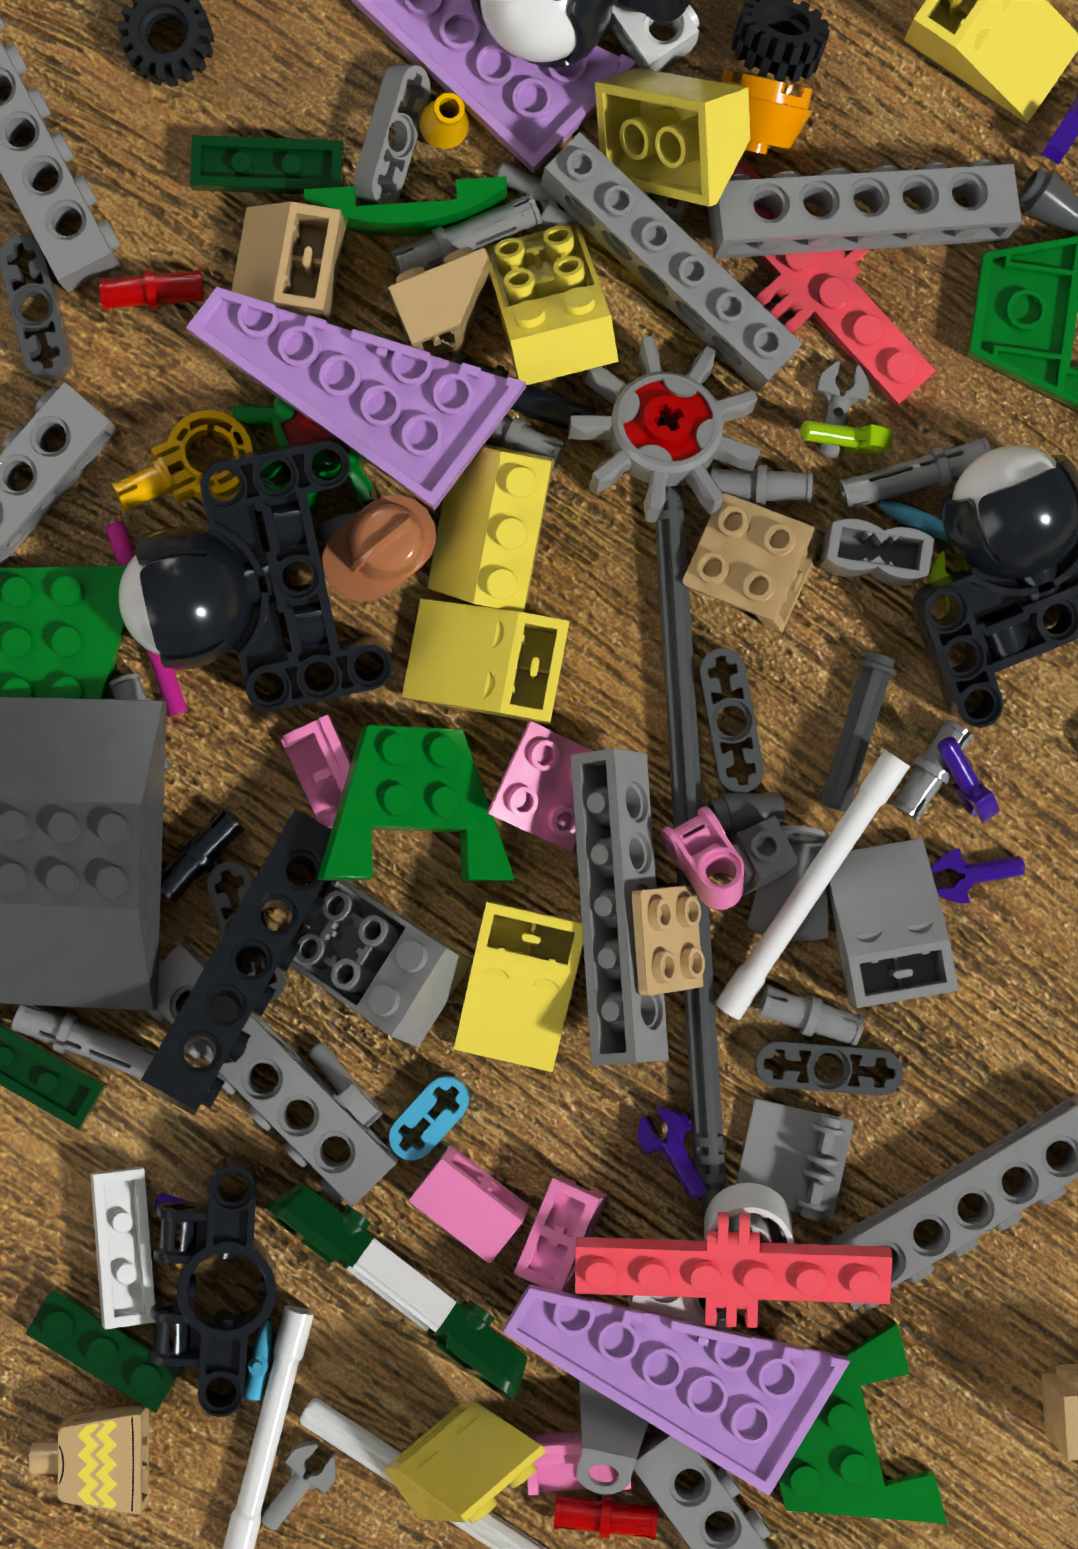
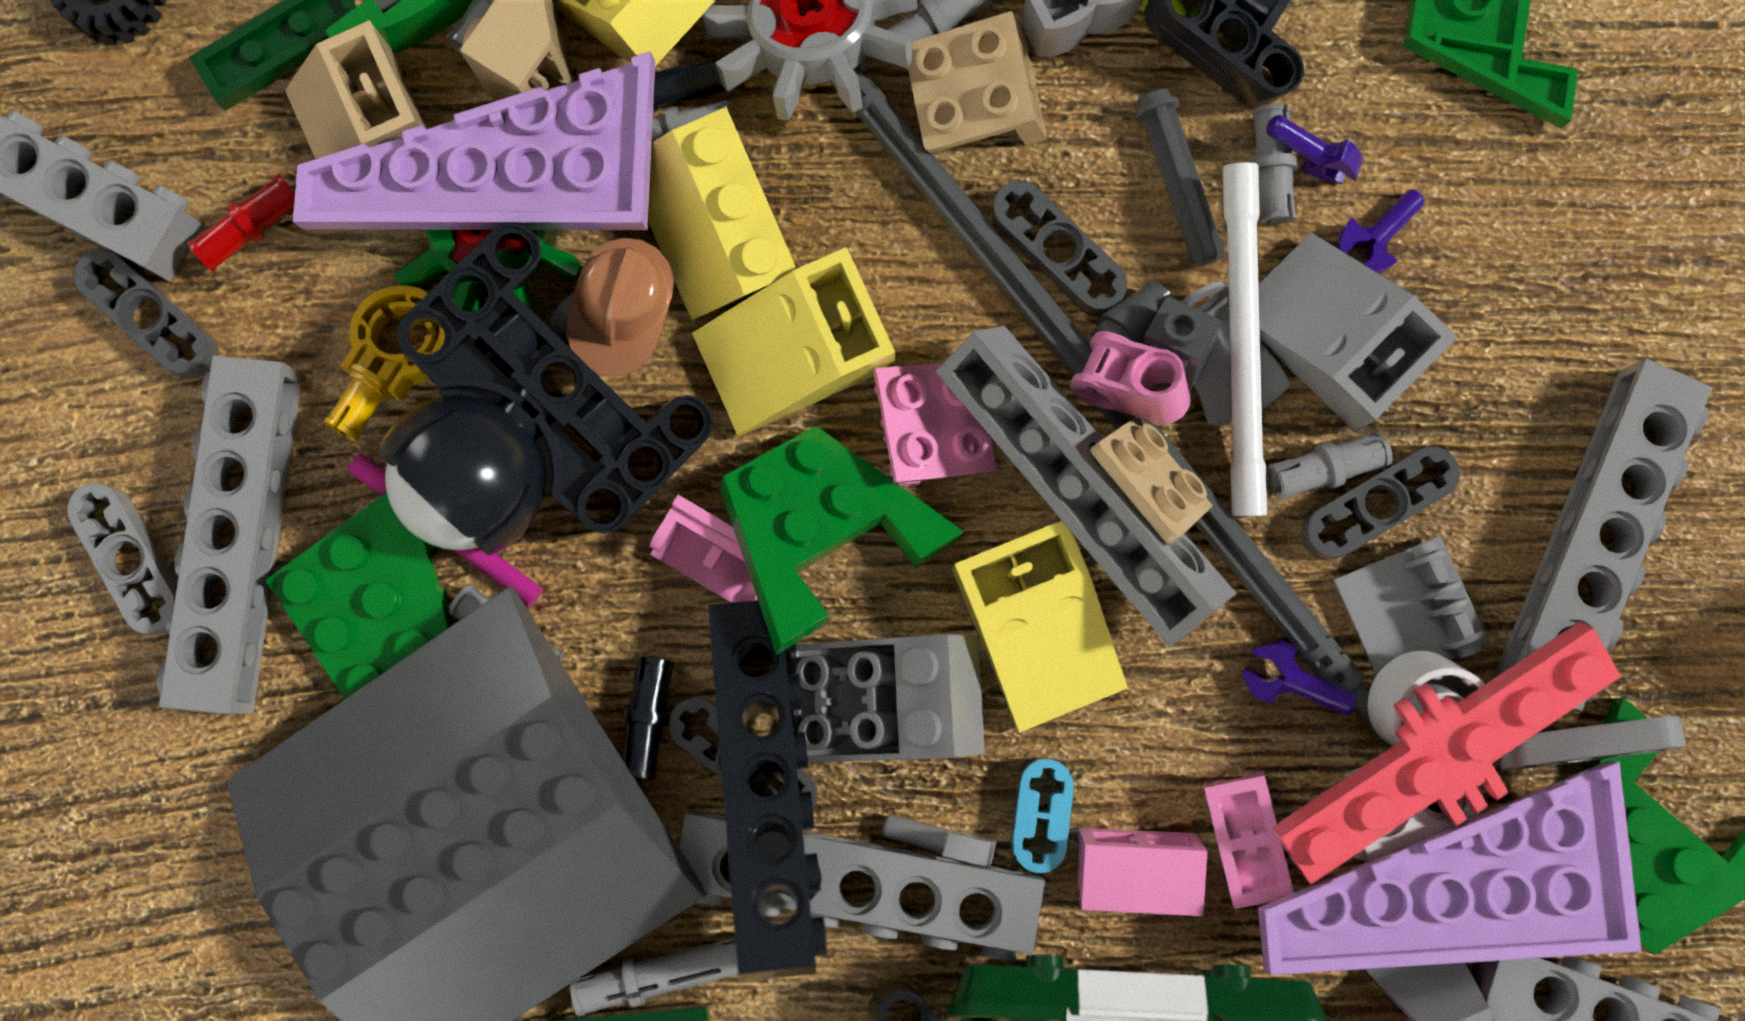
camera: 30 degrees left, 5 degrees down
none -> light grey beam [1498,716,1687,771]

